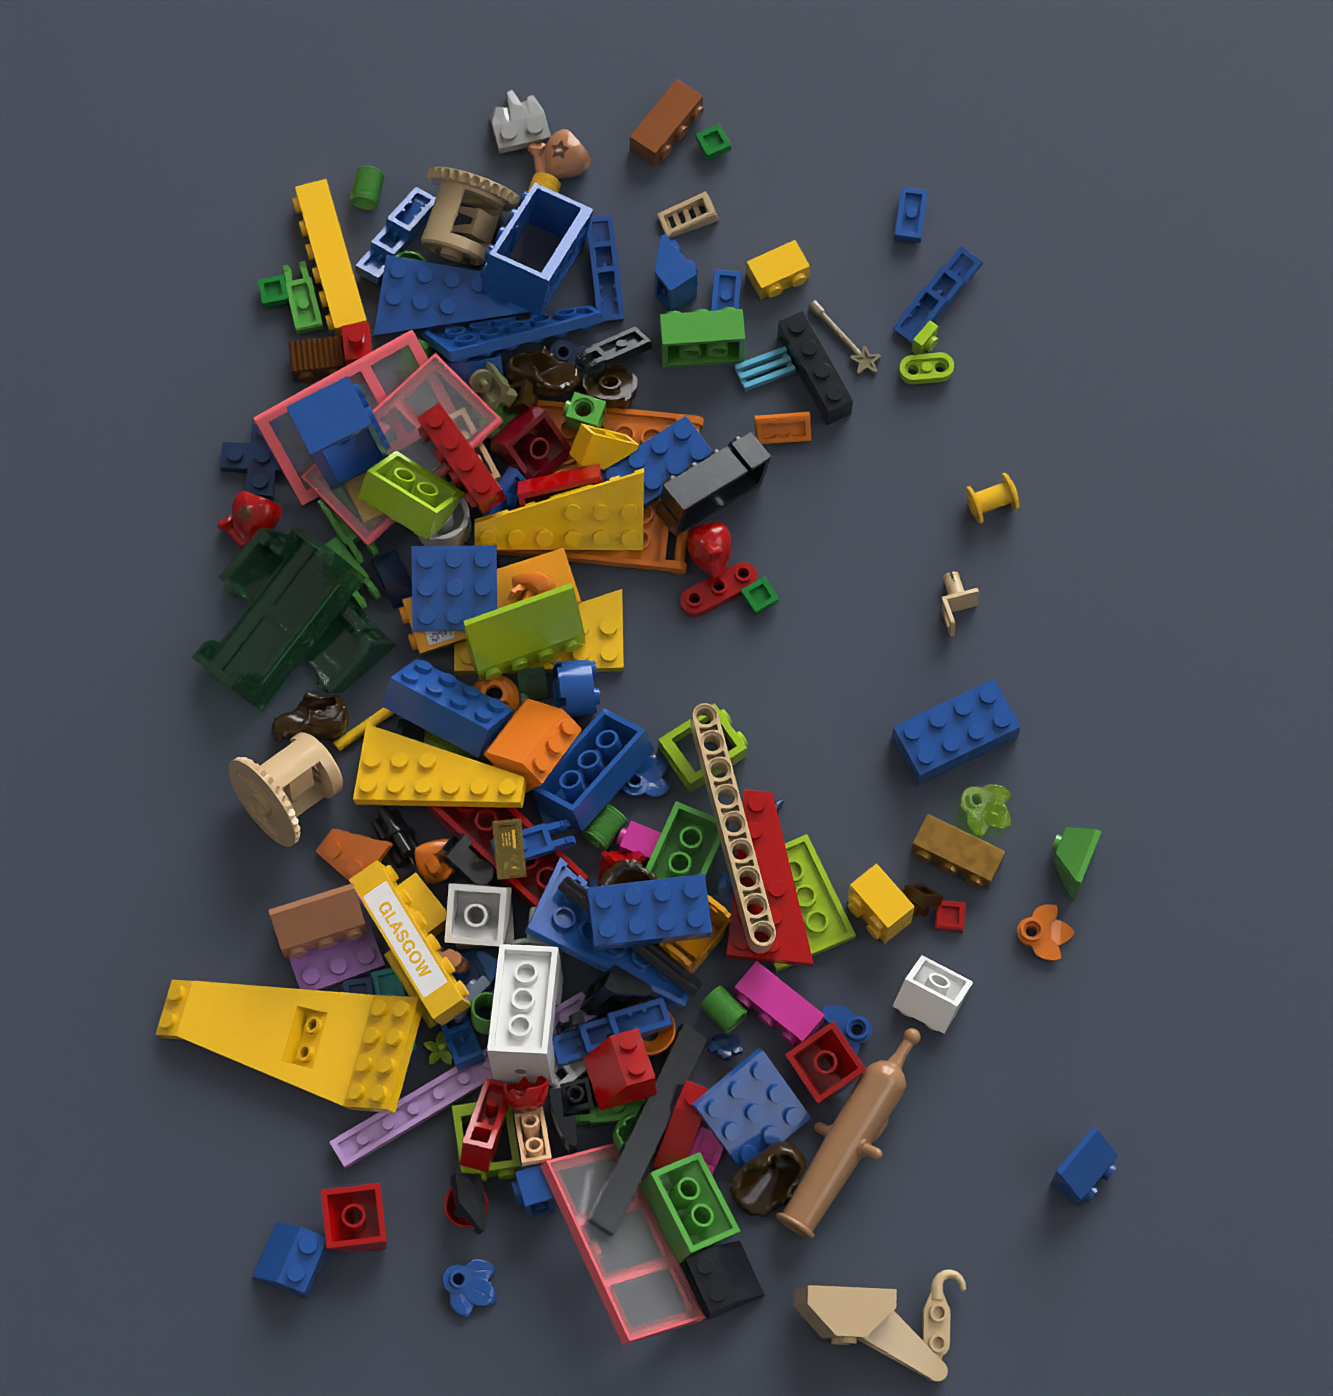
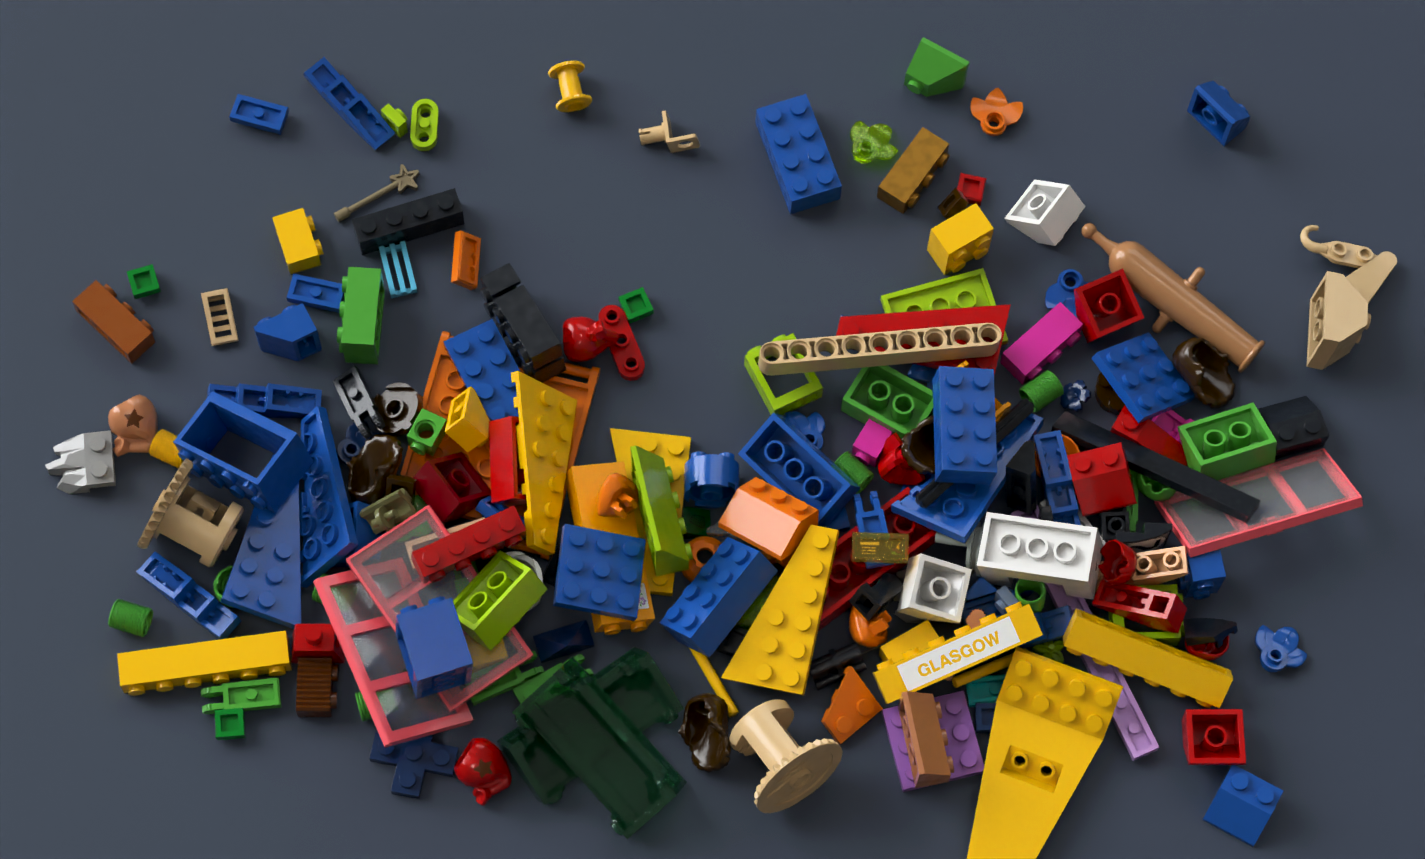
camera: 85 degrees left, 0 degrees up
none -> yellow brick [1062,608,1233,708]

